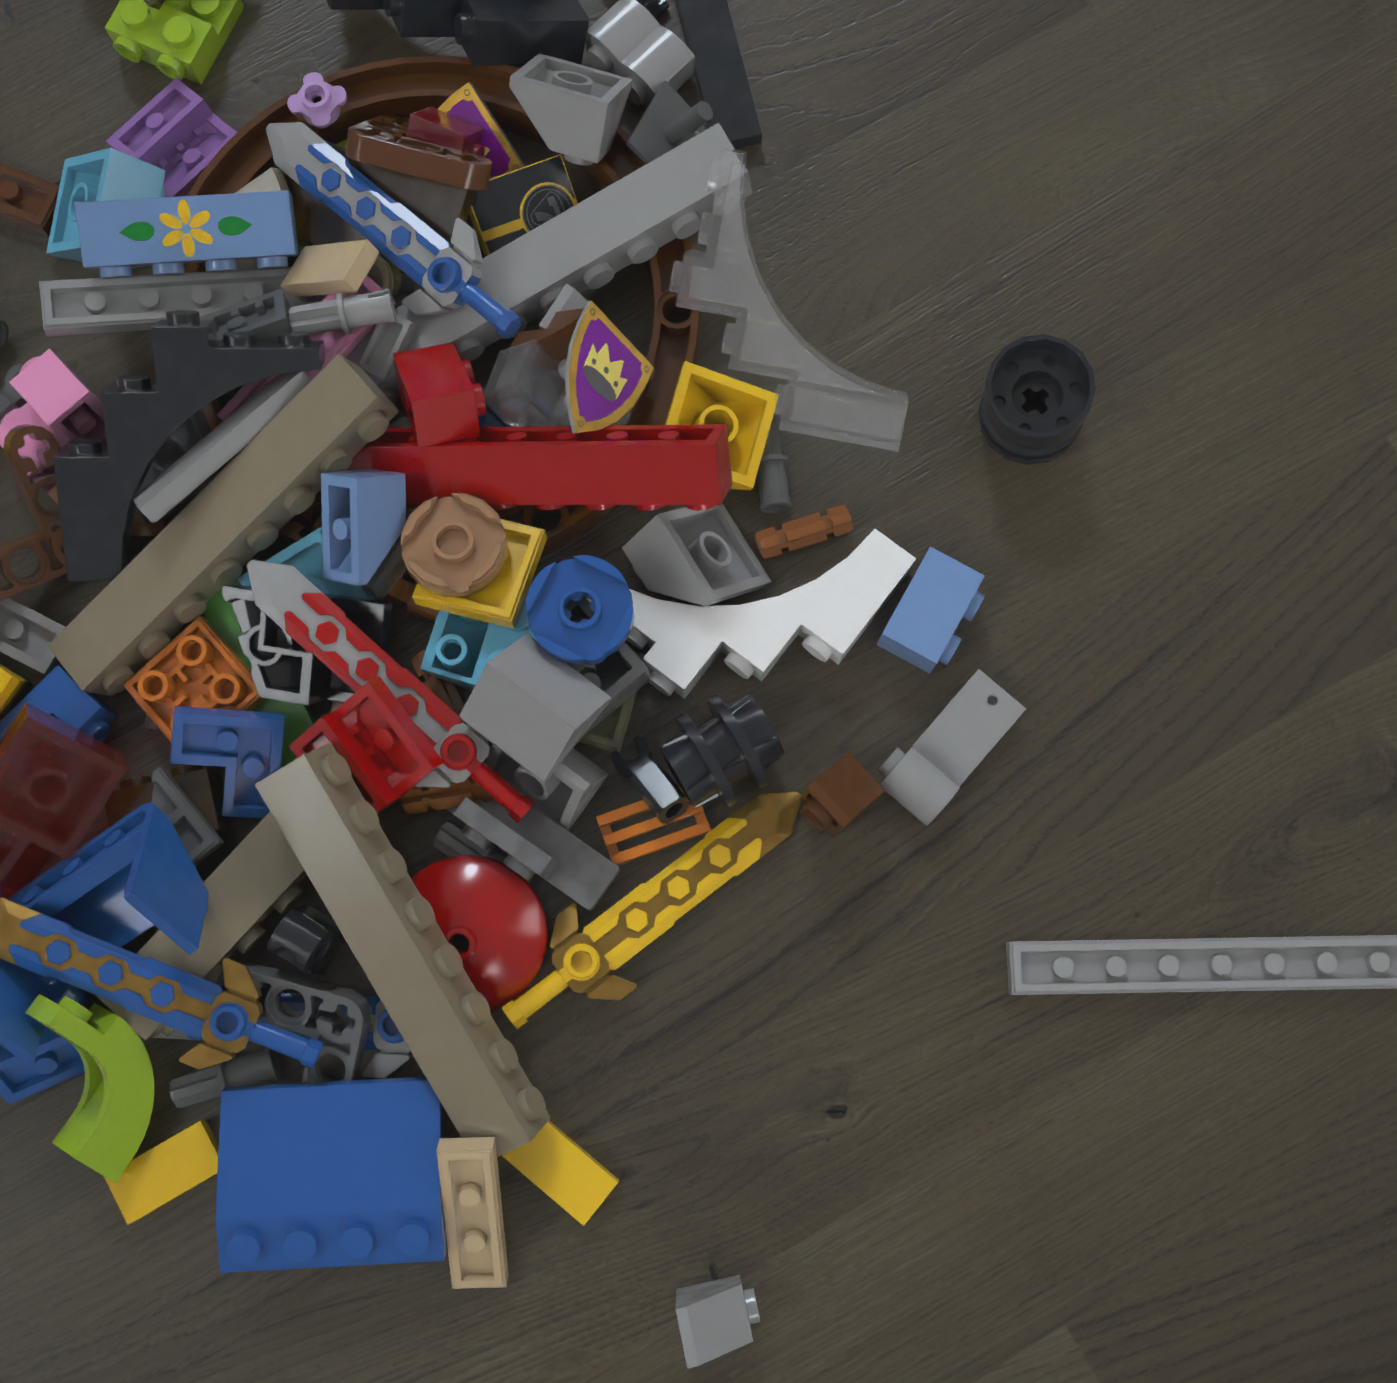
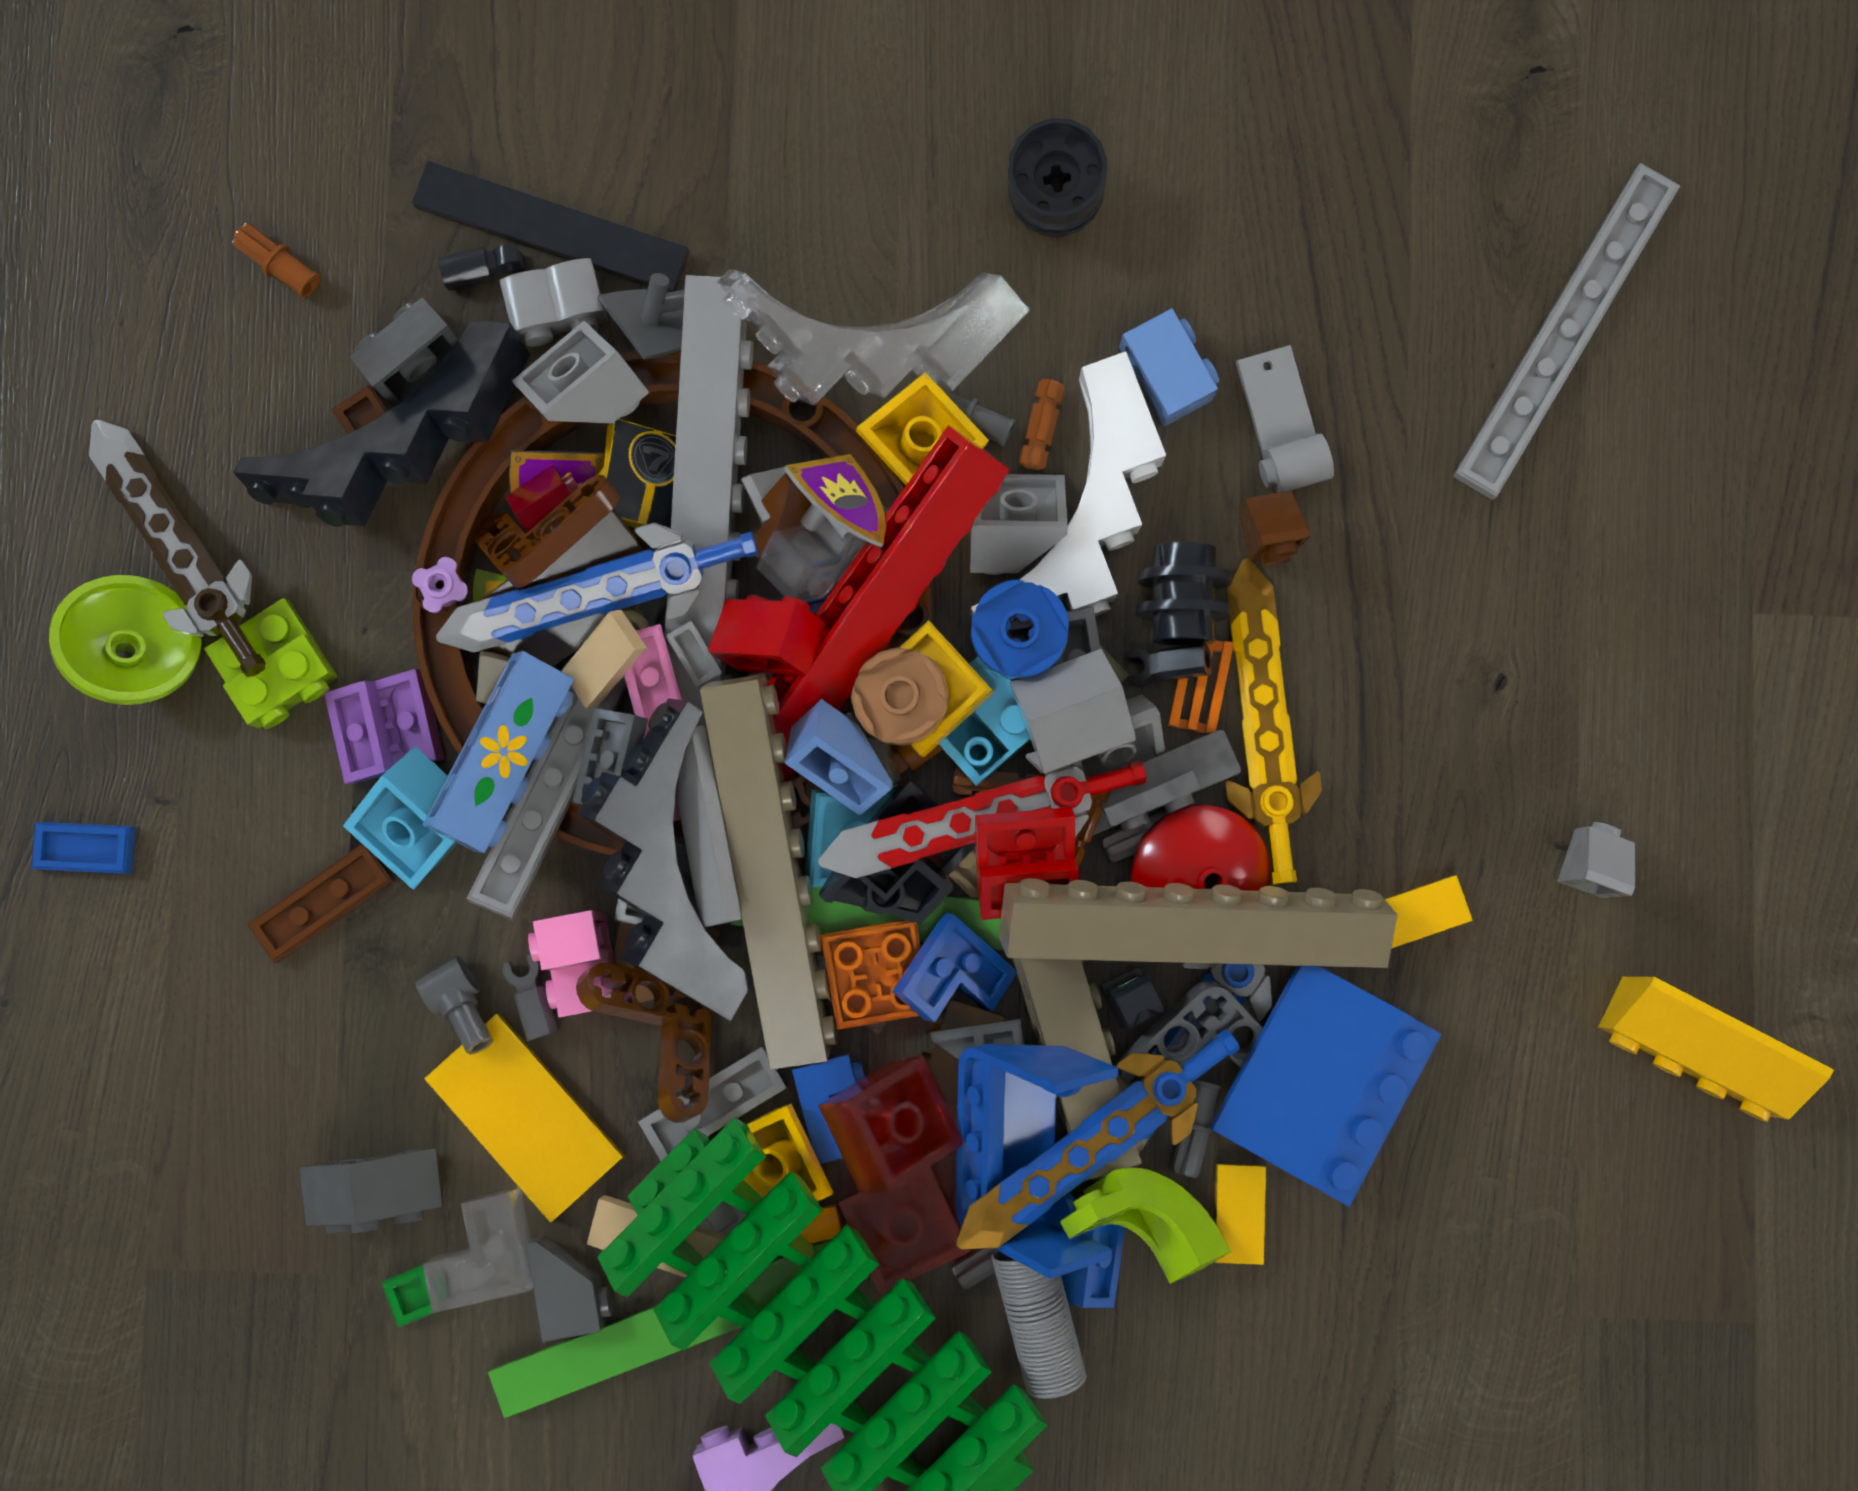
camera: 55 degrees left, 5 degrees up
light grey axle [289,288,397,335] -> none
tan tile [436,1137,509,1289] -> none

